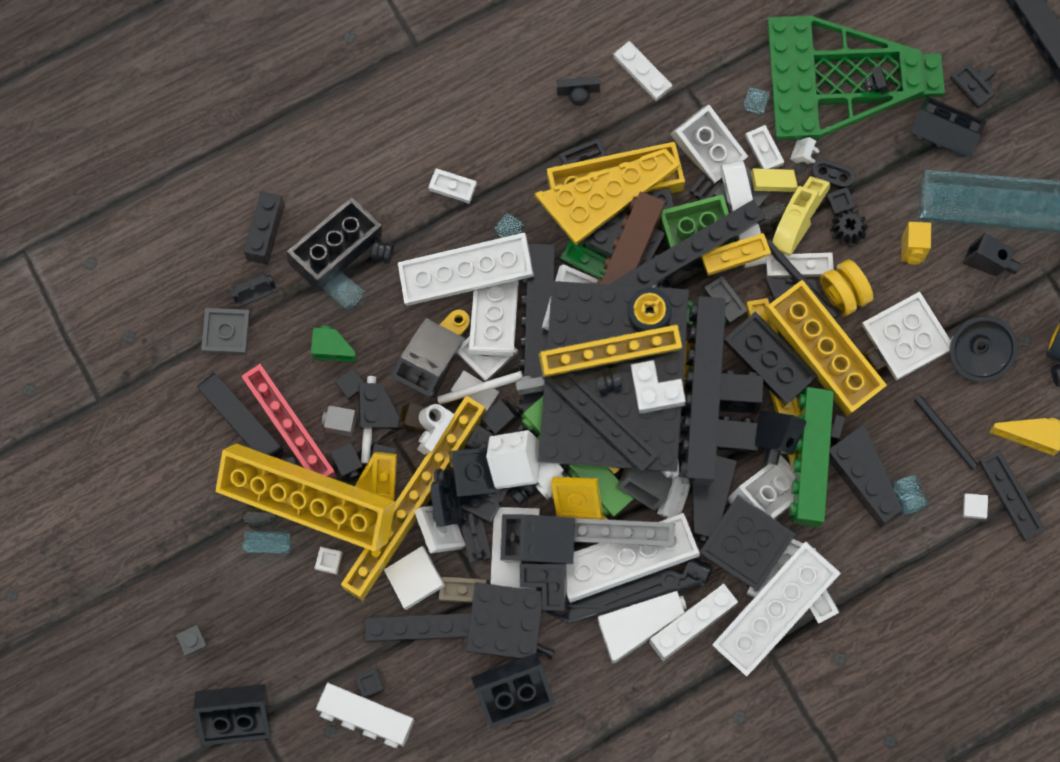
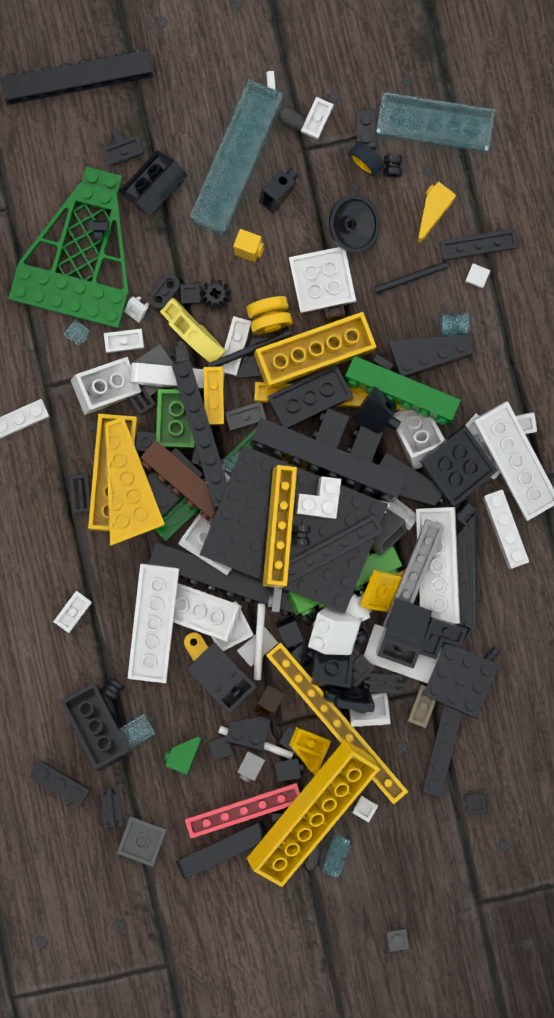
camera: 70 degrees left, 10 degrees up
black slope [193,684,271,746] -> none
white brick [316,683,415,749] -> none
white tile [384,546,445,610] -> none
white plate [417,404,454,454] -> none
black brick [471,653,556,729] -> none
clear light blue plate [494,212,524,238] -> none
black tile [557,76,600,106] -> none
white slope [598,591,687,664] -> none
wheel [628,287,672,332] -> none
light yellow tile [751,169,798,192] -> none

